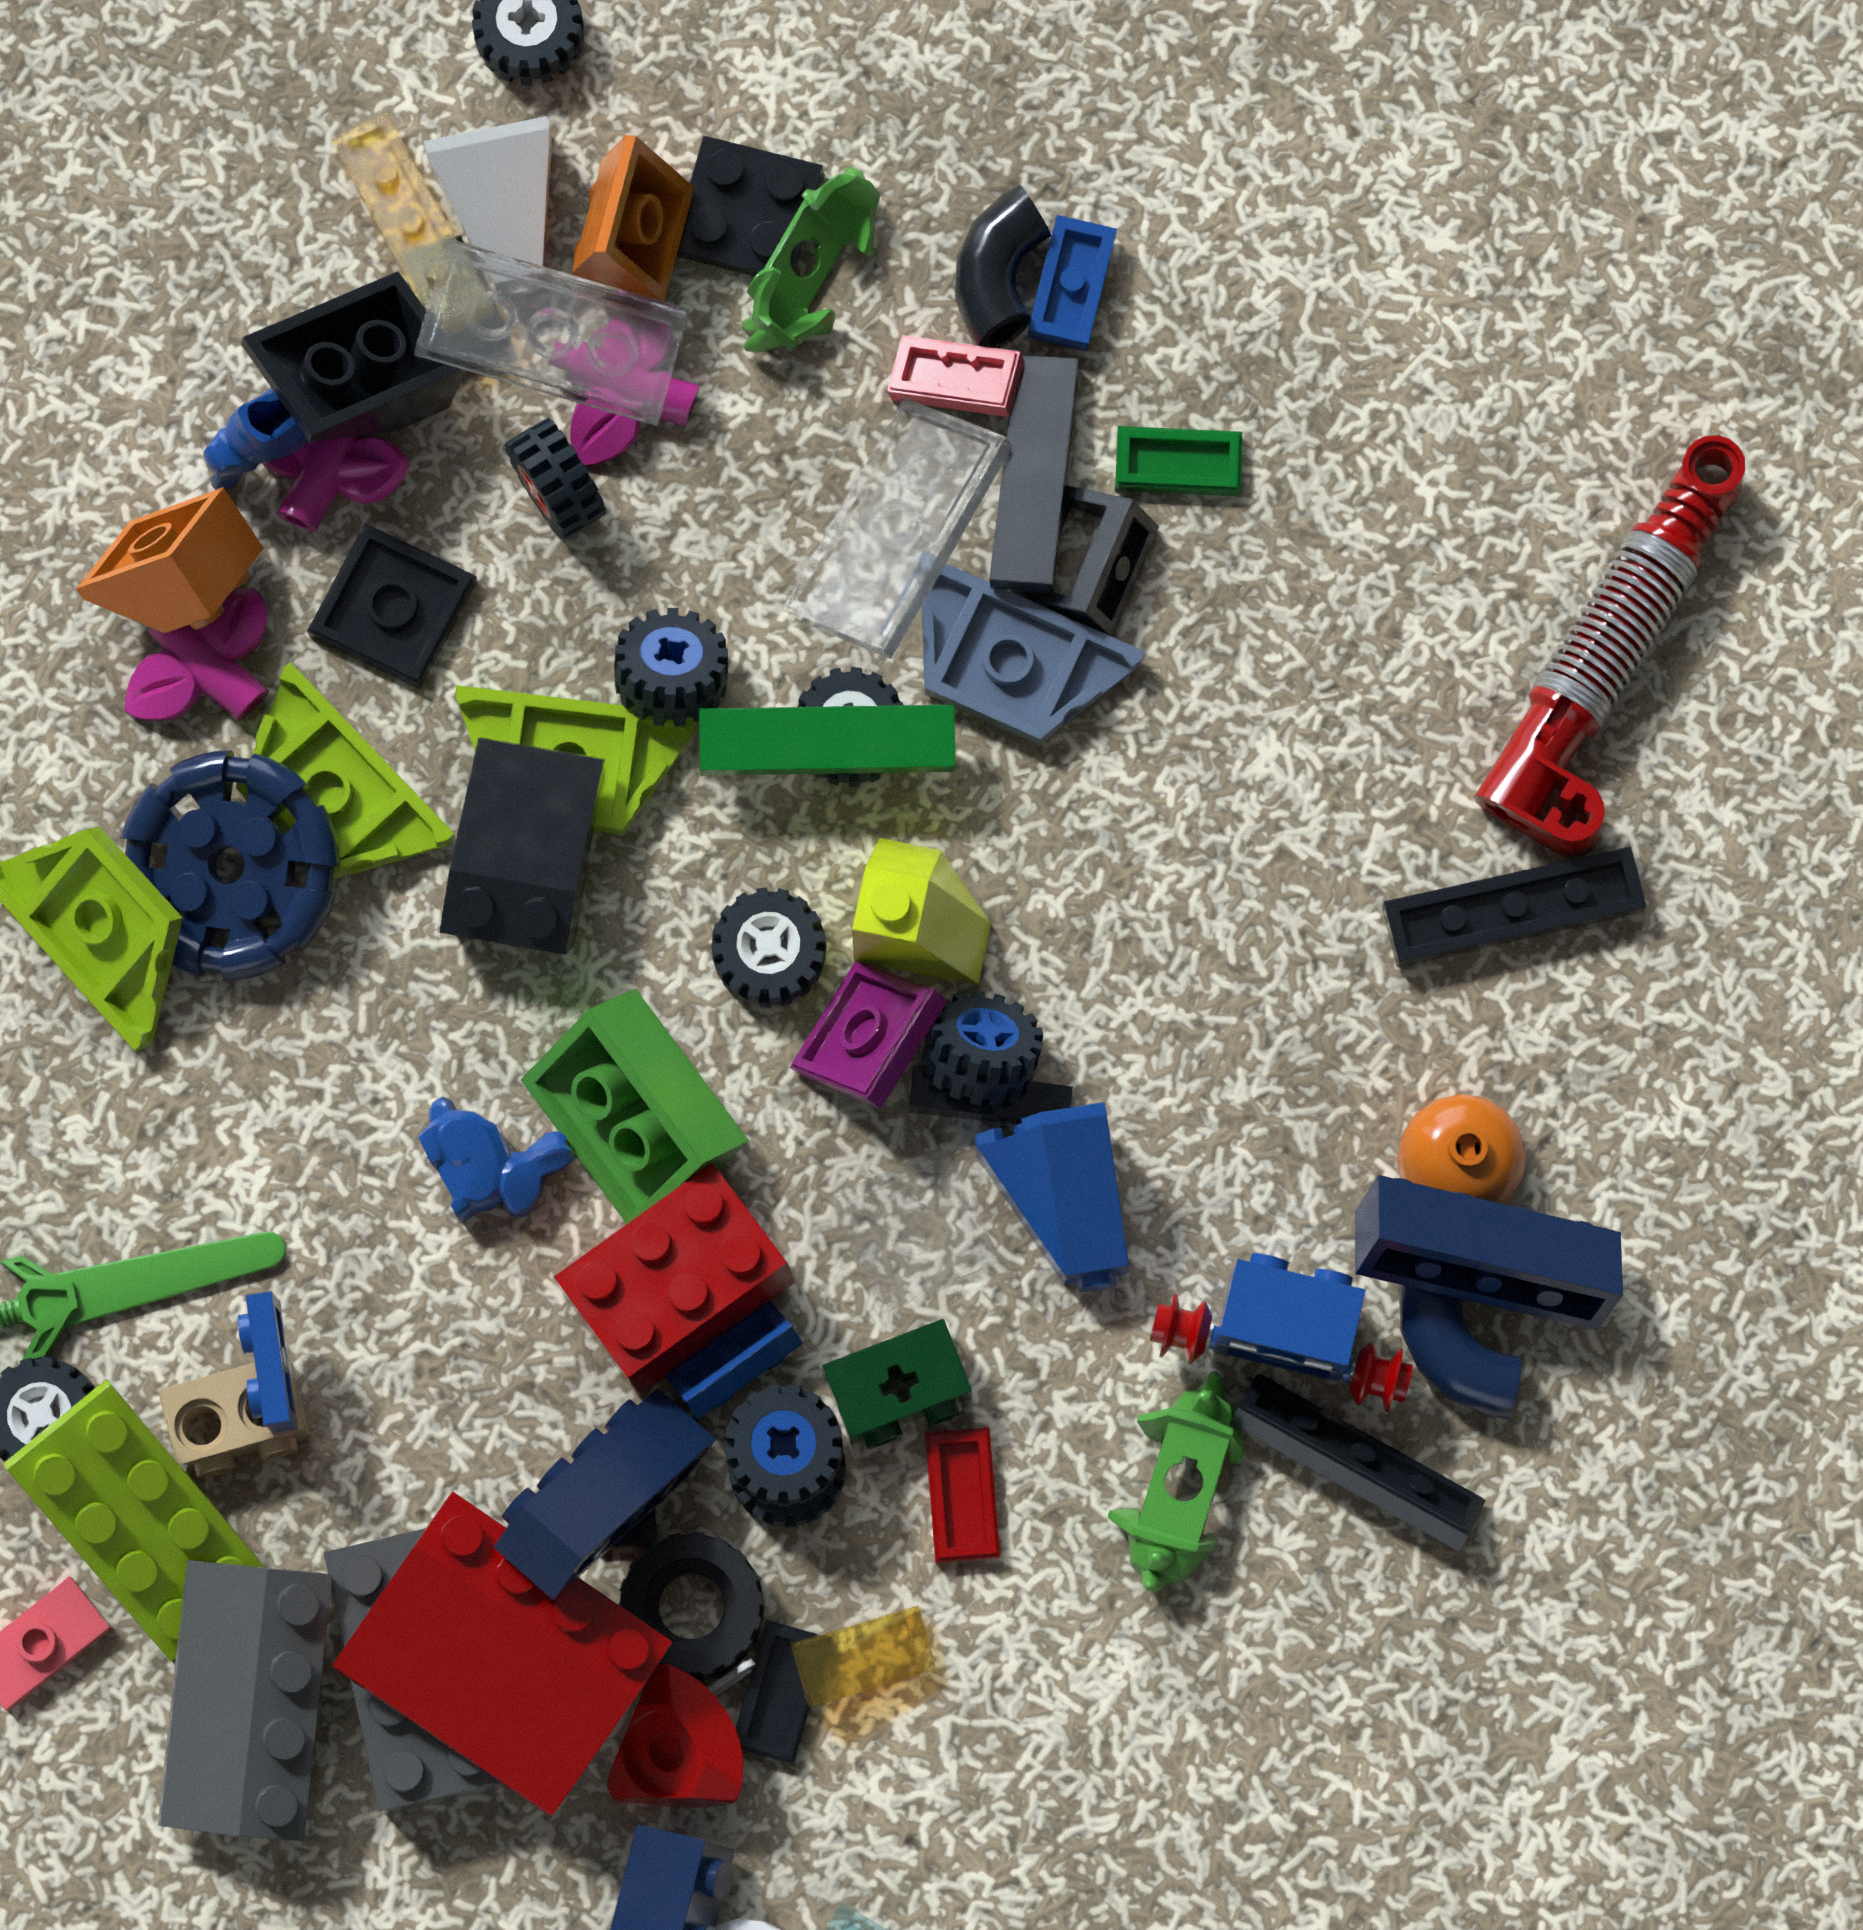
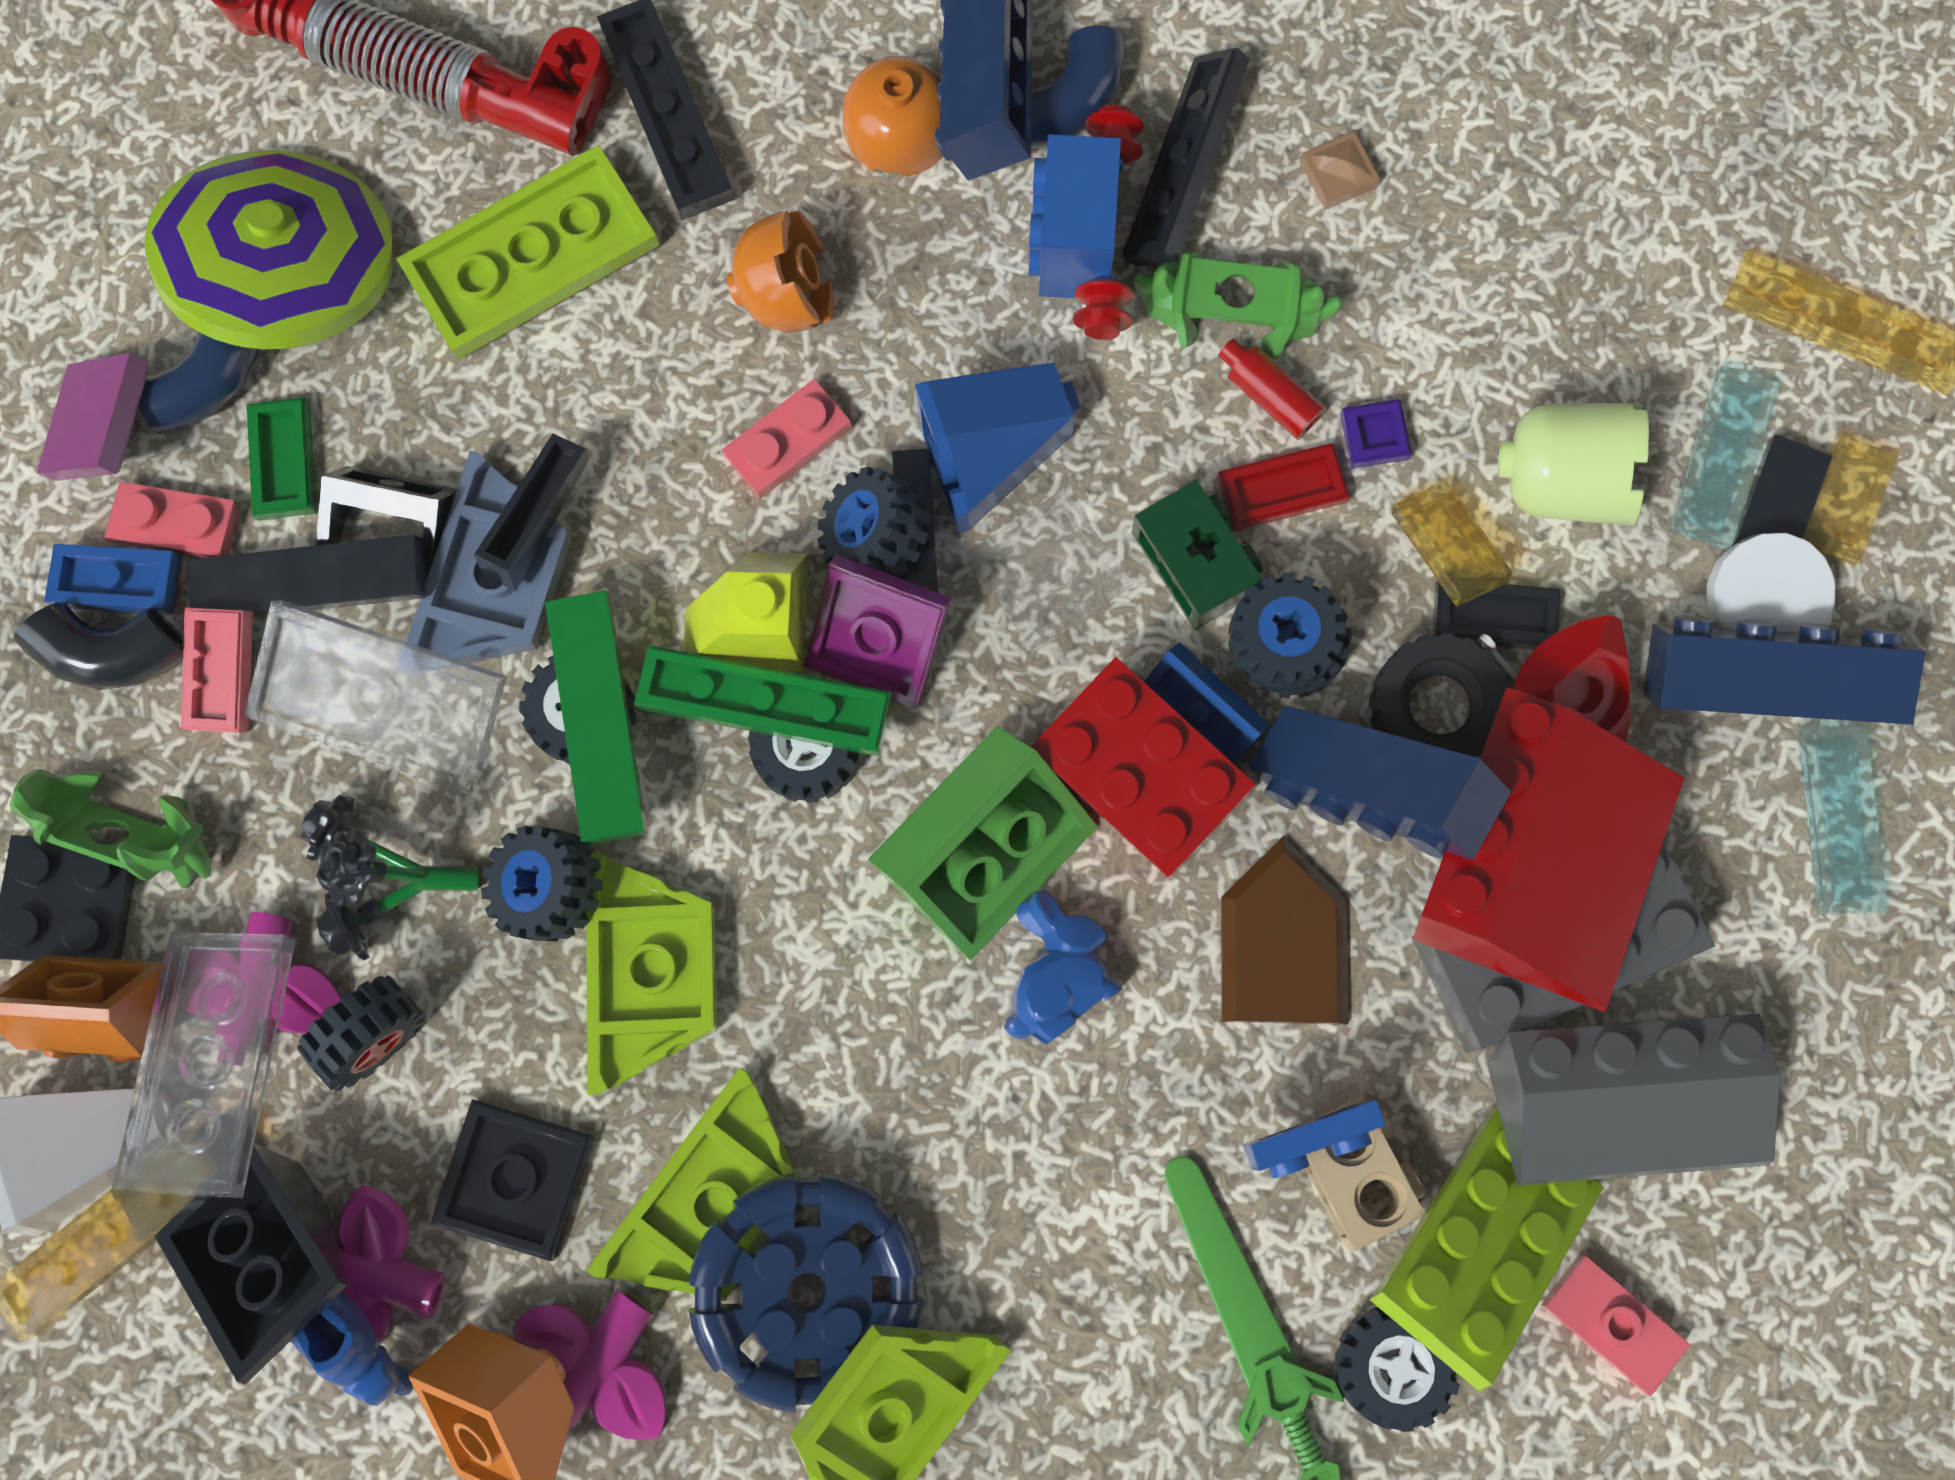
camera: 95 degrees left, 0 degrees up
black slope [439,737,605,955] -> none
none -> magenta tile [36,353,149,481]
none -> coral plate [104,481,241,558]
none -> dark blue cylinder [139,332,258,434]
none -> dish [145,150,394,349]
none -> black plant [300,794,479,961]
none -> lime plate [396,144,660,360]
none -> black piece [474,433,589,591]
none -> green tile [634,645,892,756]
none -> coral plate [721,379,852,499]
none -> orange cylinder [727,210,835,333]
none -> red cylinder [1218,338,1327,441]
none -> reddish brown tile [1221,836,1348,1025]
none -> medium nougat tile [1300,131,1380,210]
none -> dark purple tile [1340,399,1412,469]
none -> yellowish green cylinder [1498,403,1649,526]

